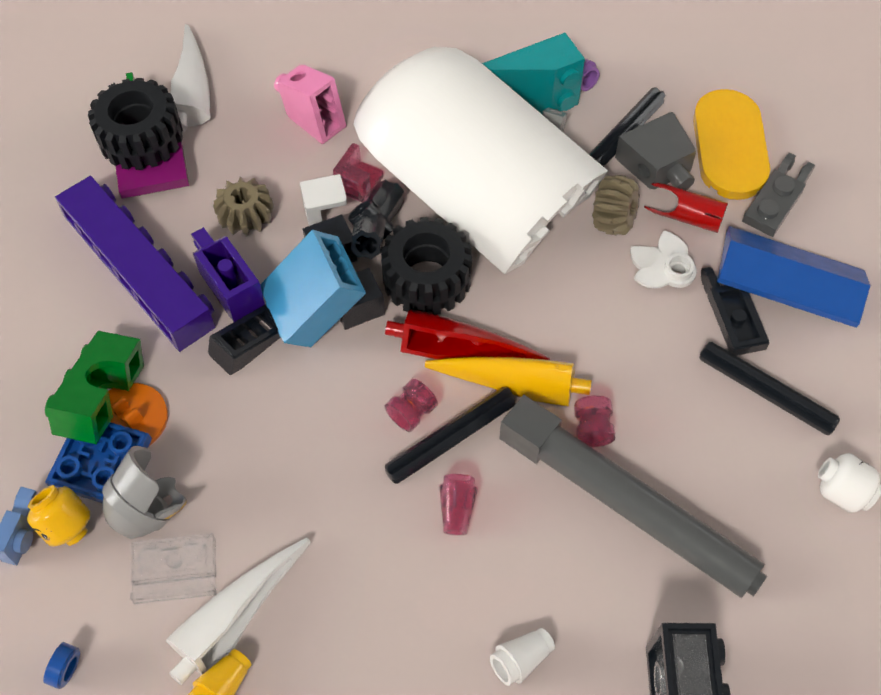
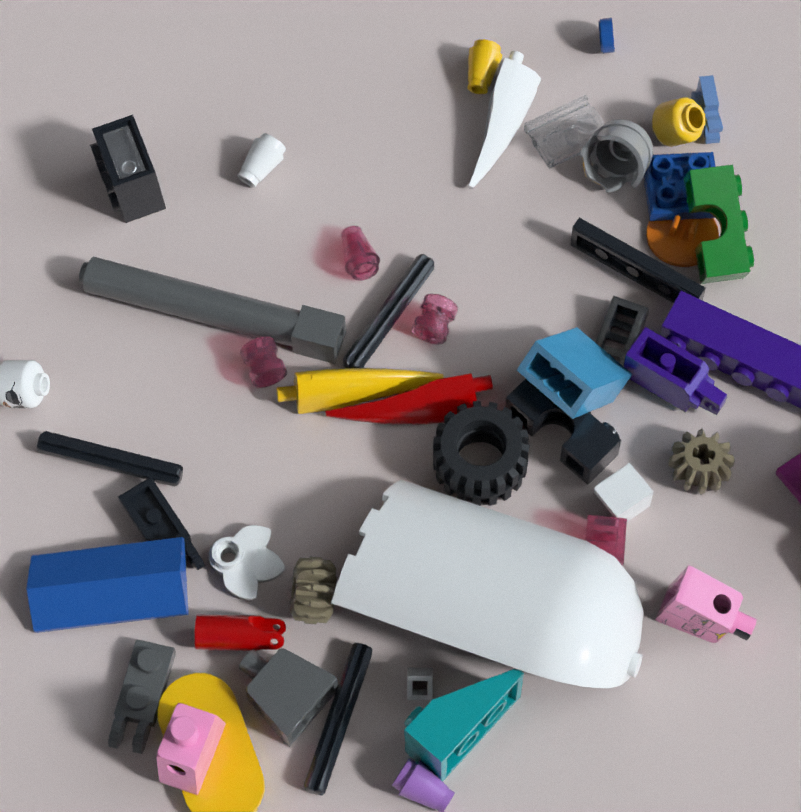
camera: 160 degrees right, 5 degrees up
black piece [348,179,404,259] -> none
none -> bright pink torso [156,703,226,795]
none -> black tile [570,217,706,303]

